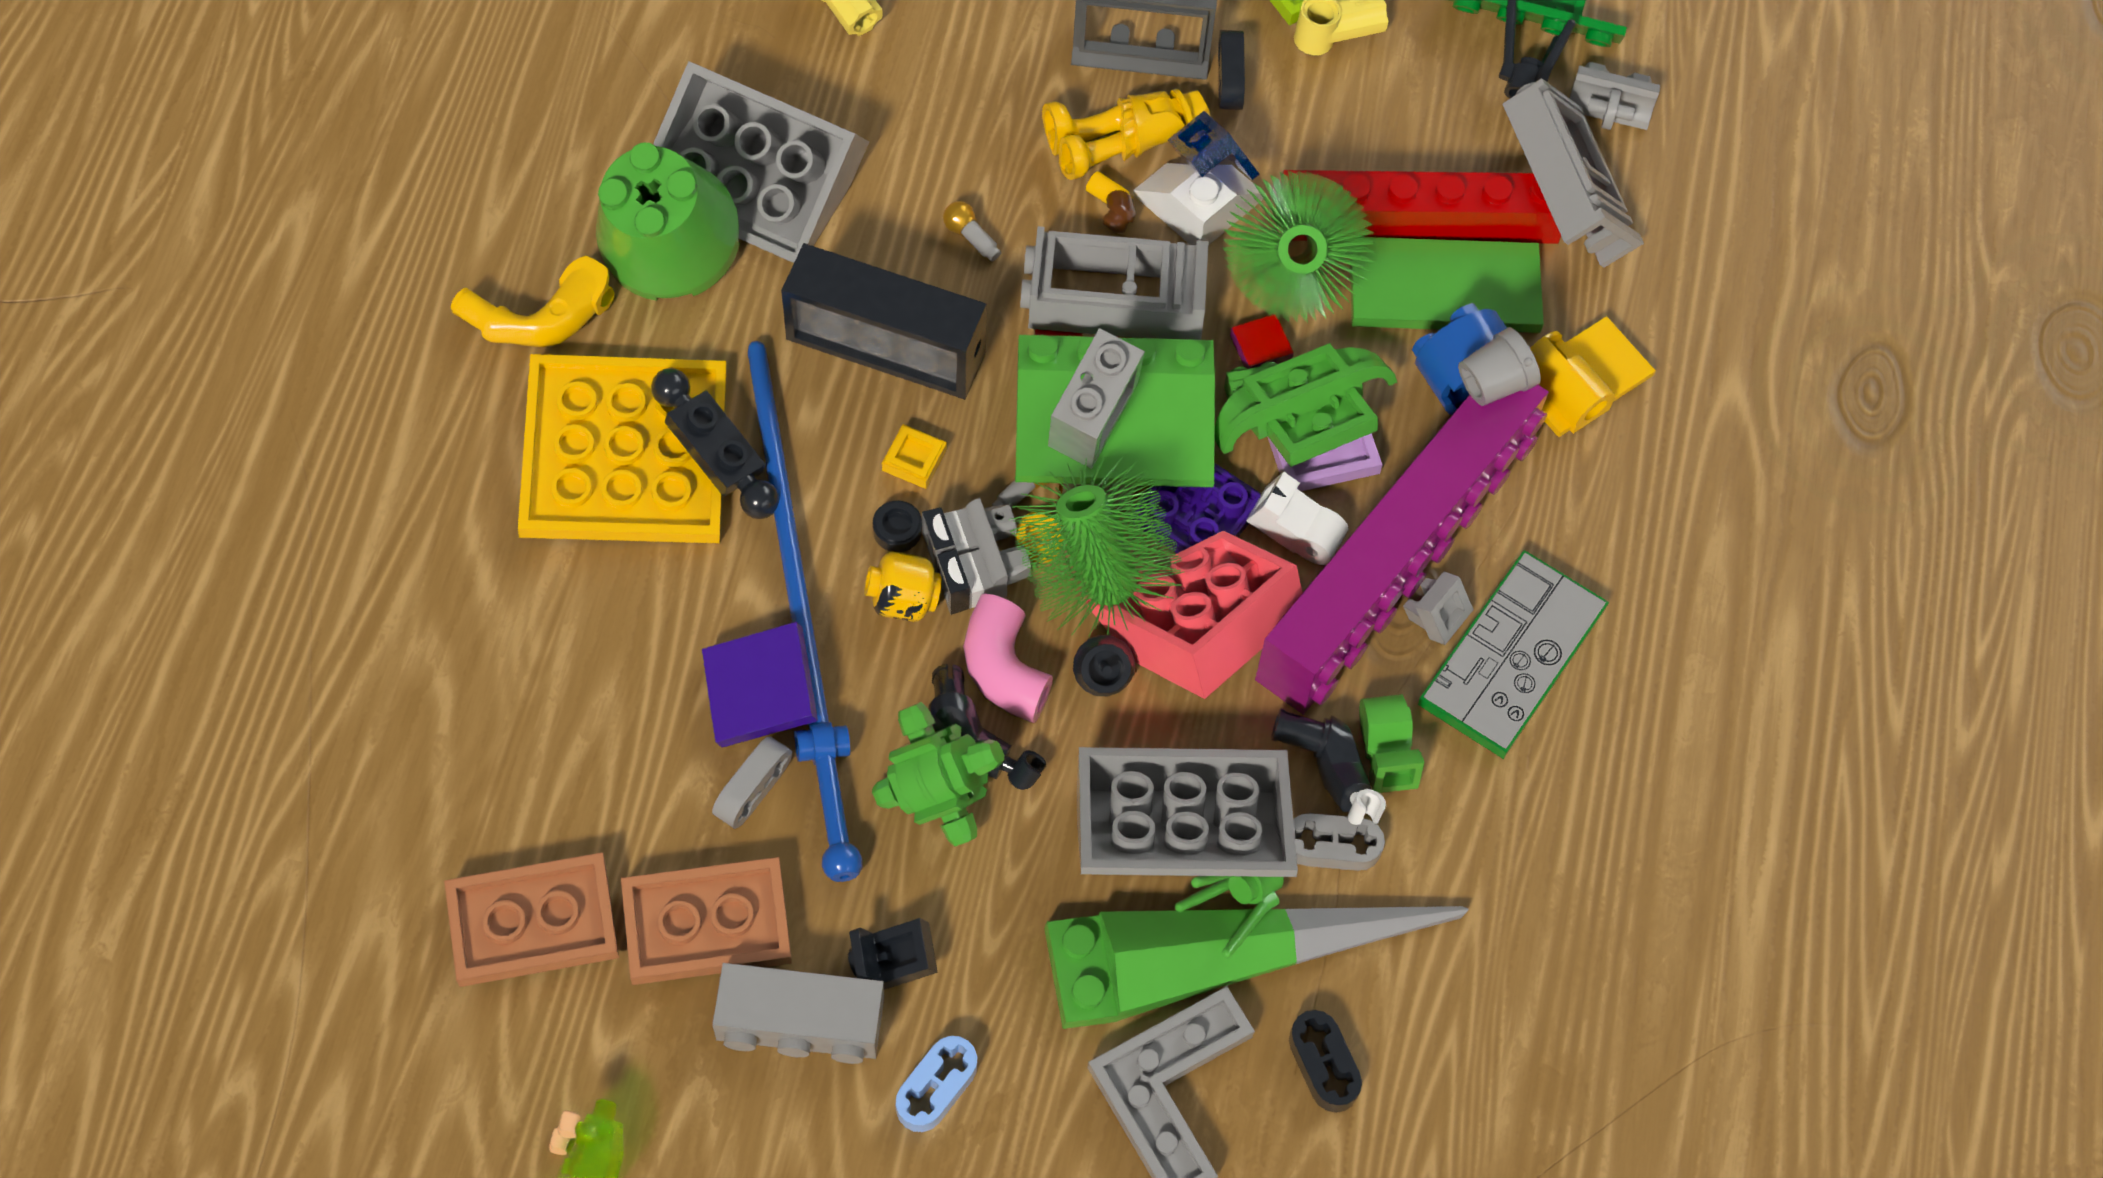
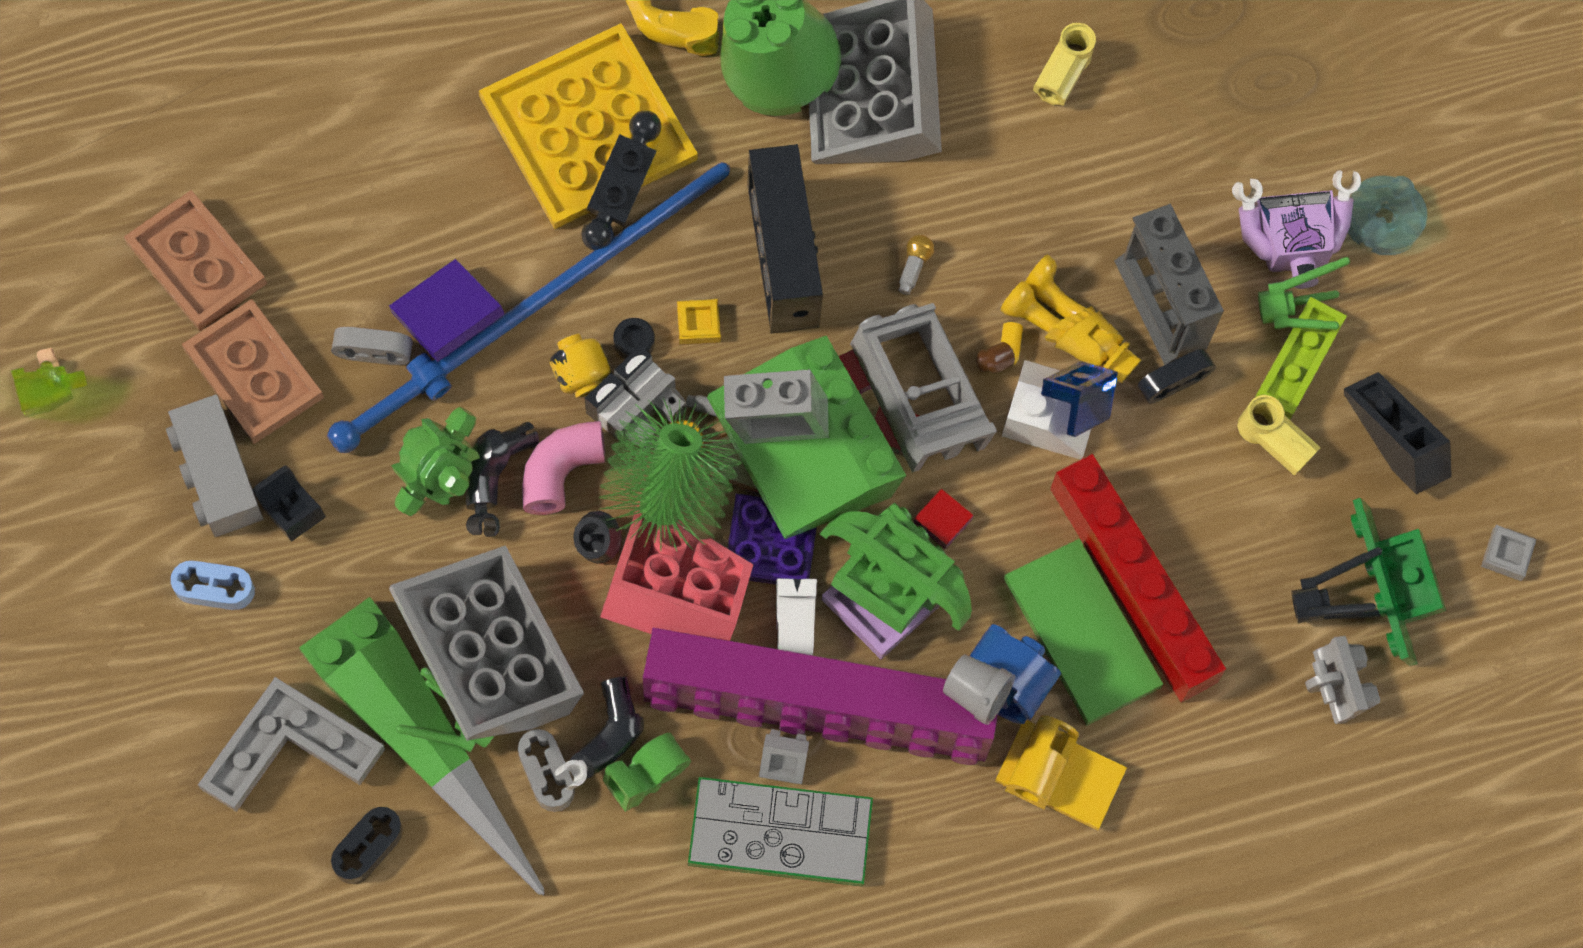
camera: 60 degrees right, 5 degrees up
bright green piece [1222,171,1376,323] -> none
light grey door [1503,78,1644,267] -> none

